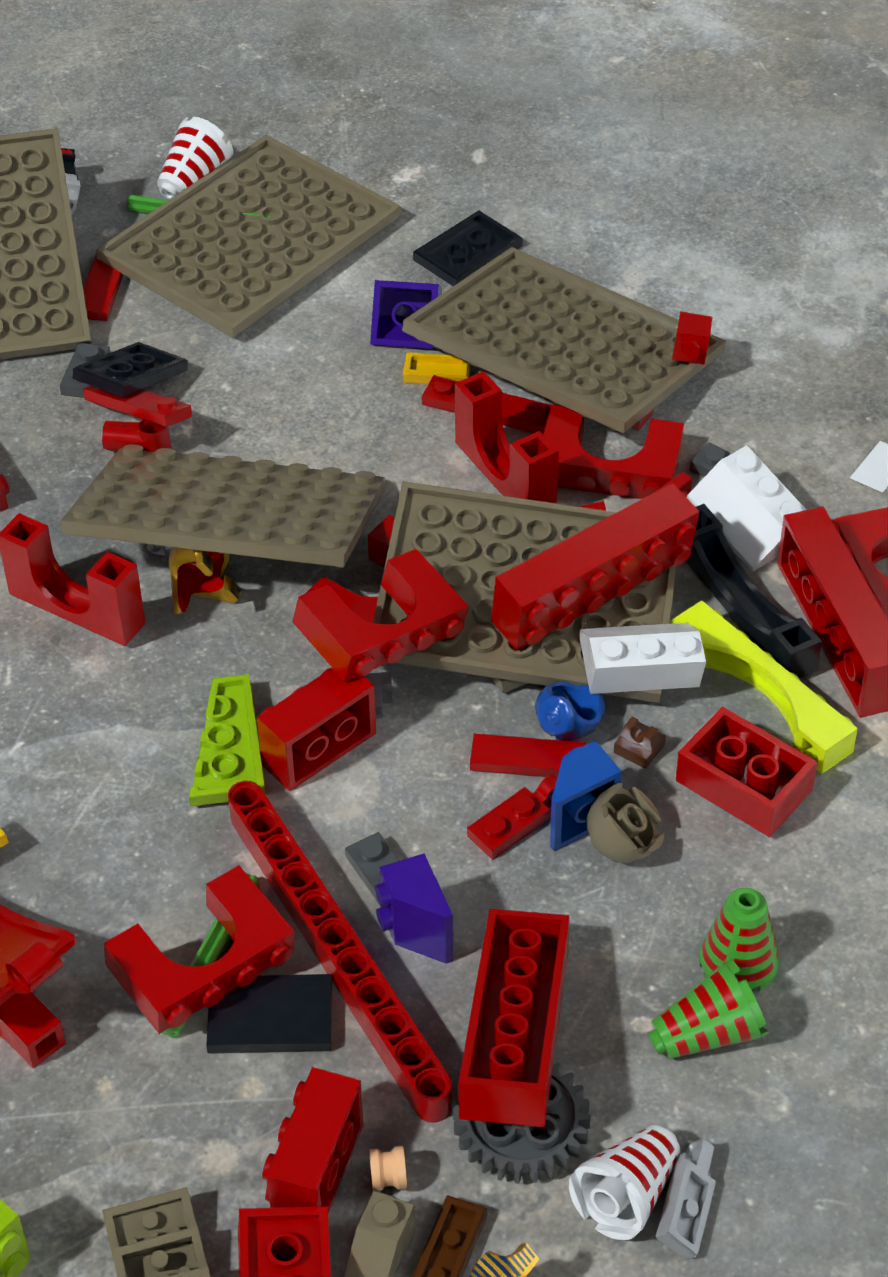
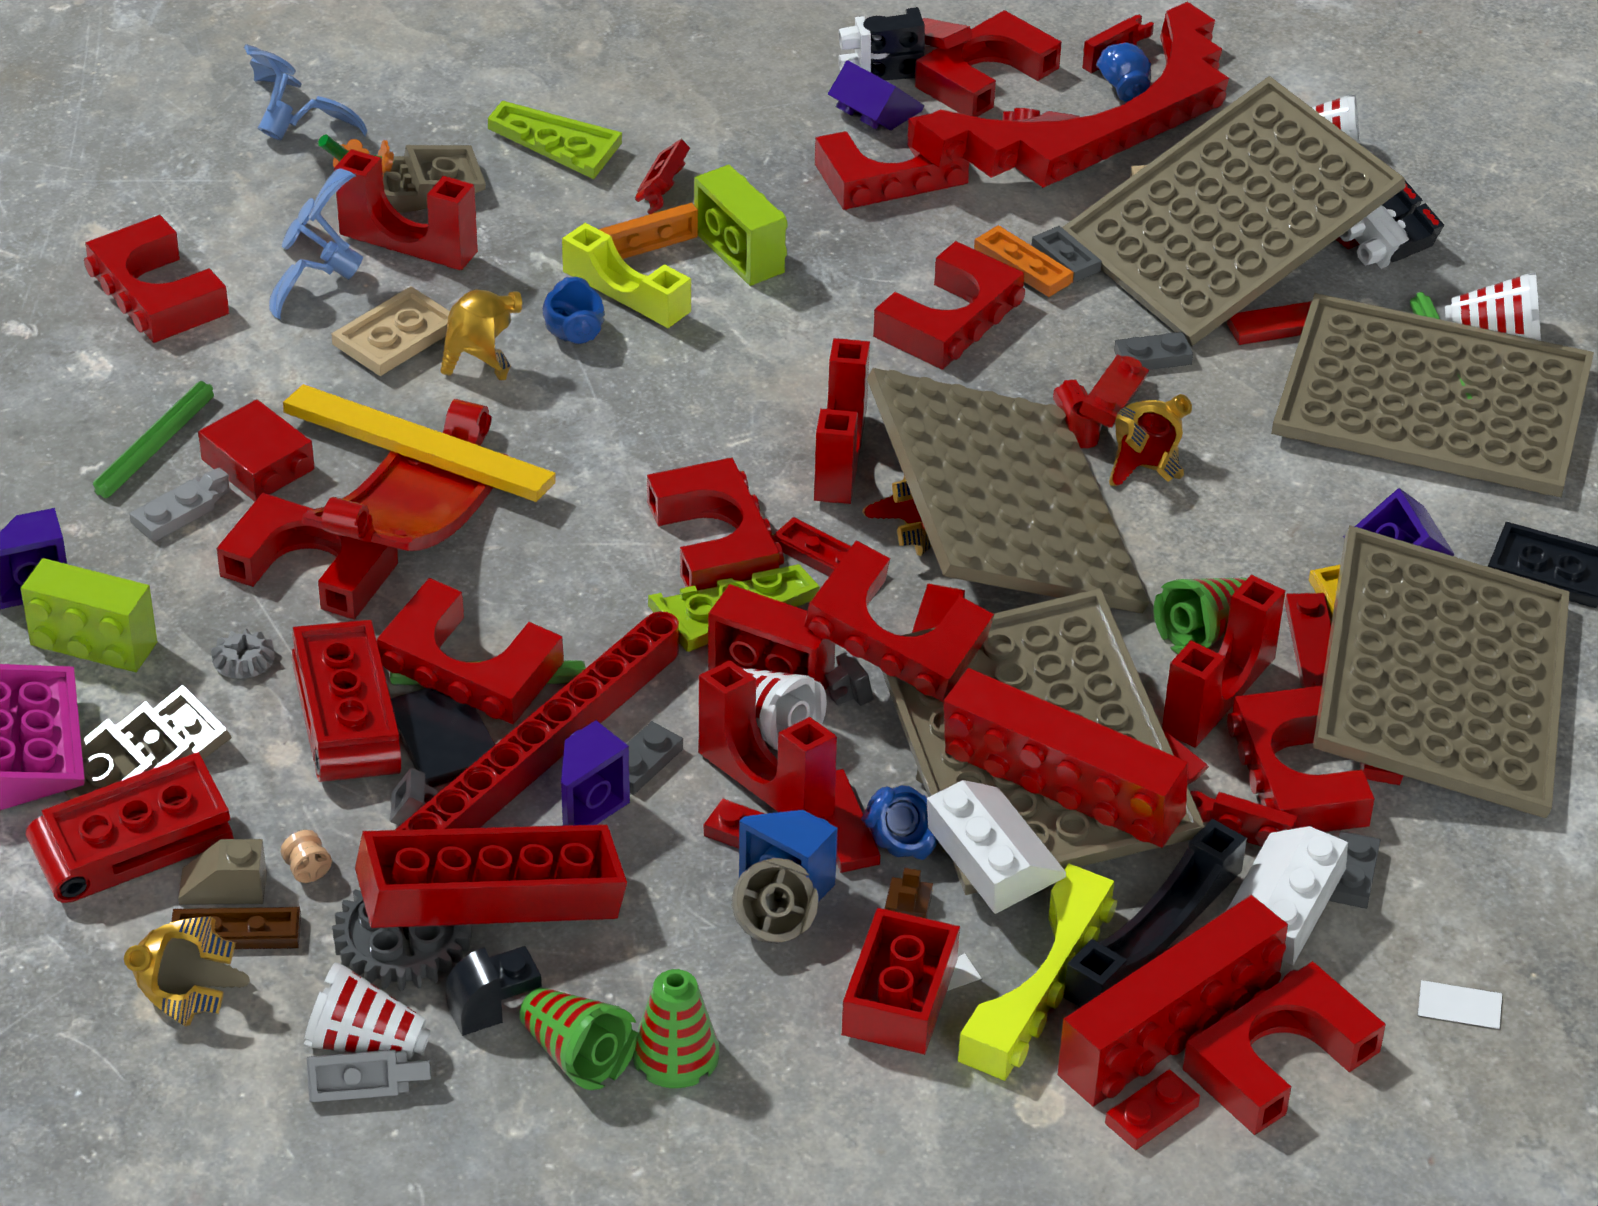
camera: 65 degrees right, 5 degrees down
black tile [73,342,188,398] -> none
red brick [262,1067,364,1214] -> none
red brick [672,311,713,365] -> none
none -> light grey gear [211,629,275,679]
none -> red hinge [292,620,401,782]
none -> flat silver tile [390,768,437,826]
none -> black brick [446,946,542,1036]
none -> red arch [647,457,784,591]
none -> red arch [698,660,837,819]
none -> white cone [741,667,827,750]
none -> red tile [772,517,851,576]
none -> piece [1109,394,1192,486]
none -> bright green cone [1154,577,1247,654]

